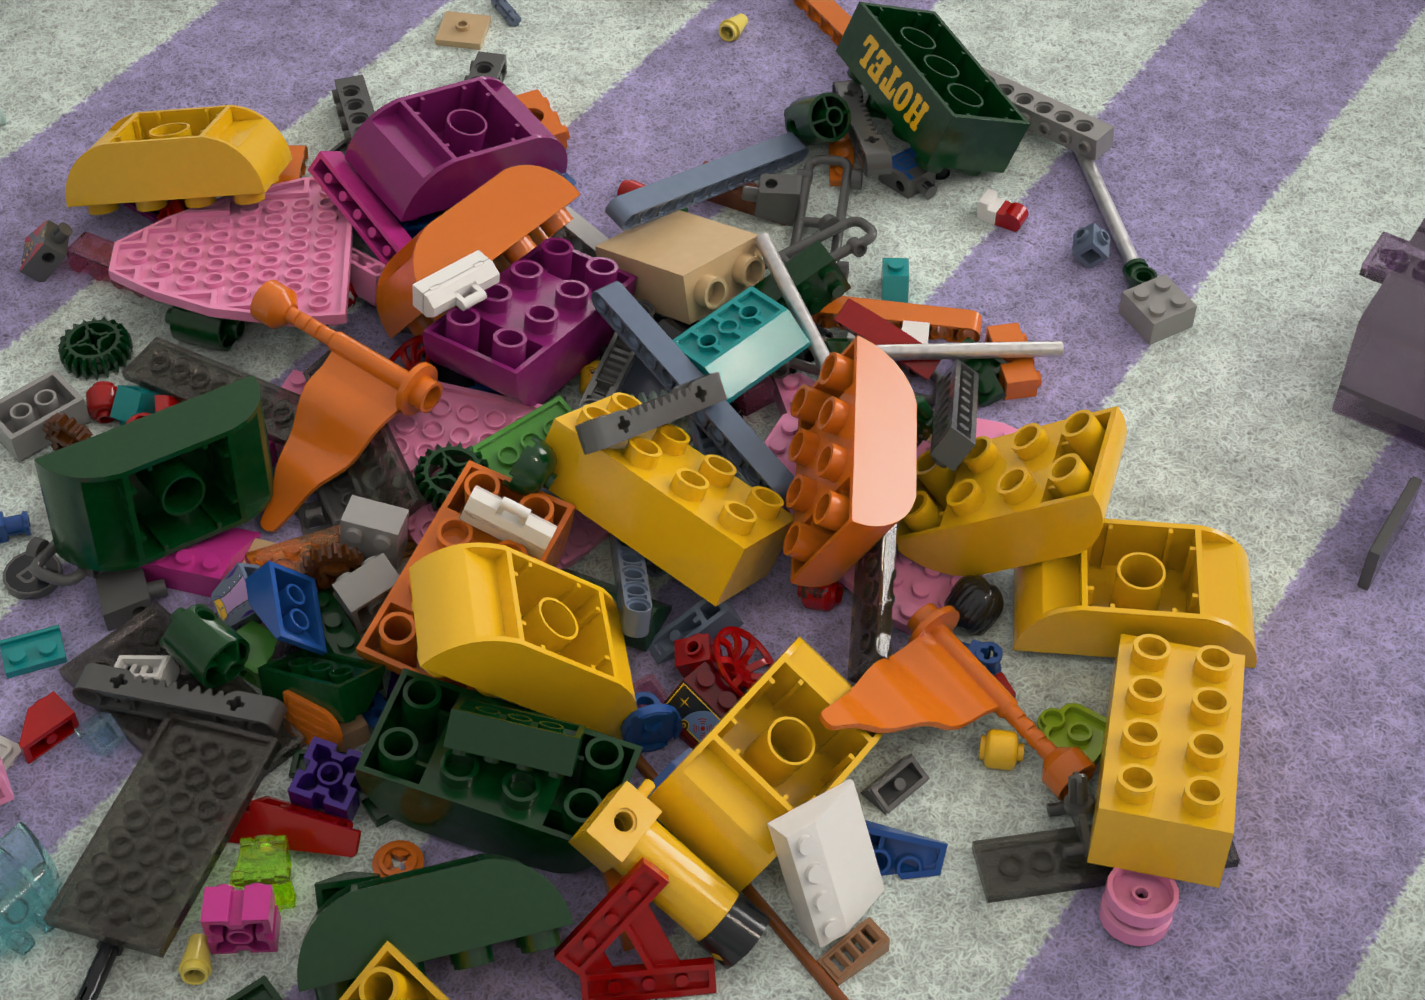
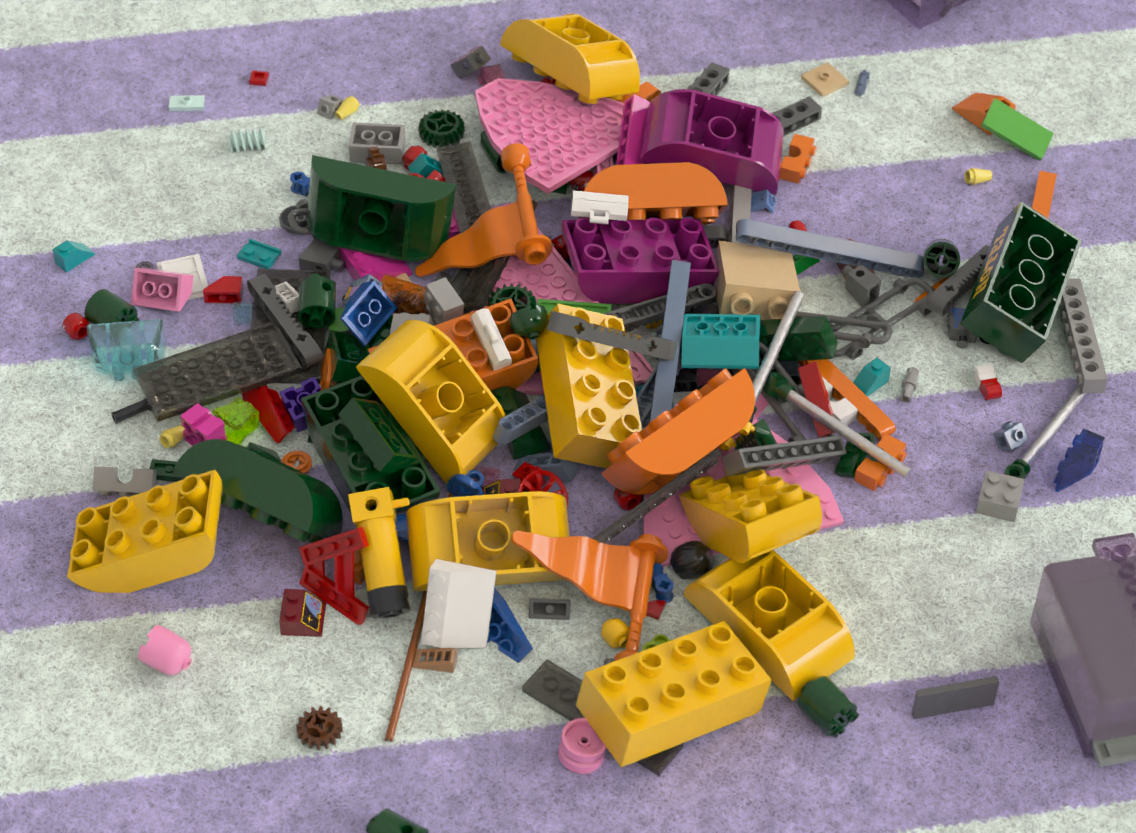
camera: 45 degrees right, 0 degrees up
none -> dark green cylinder [797,676,859,738]
none -> light grey pin [899,367,919,403]
none -> clear blue slope [1054,428,1105,492]

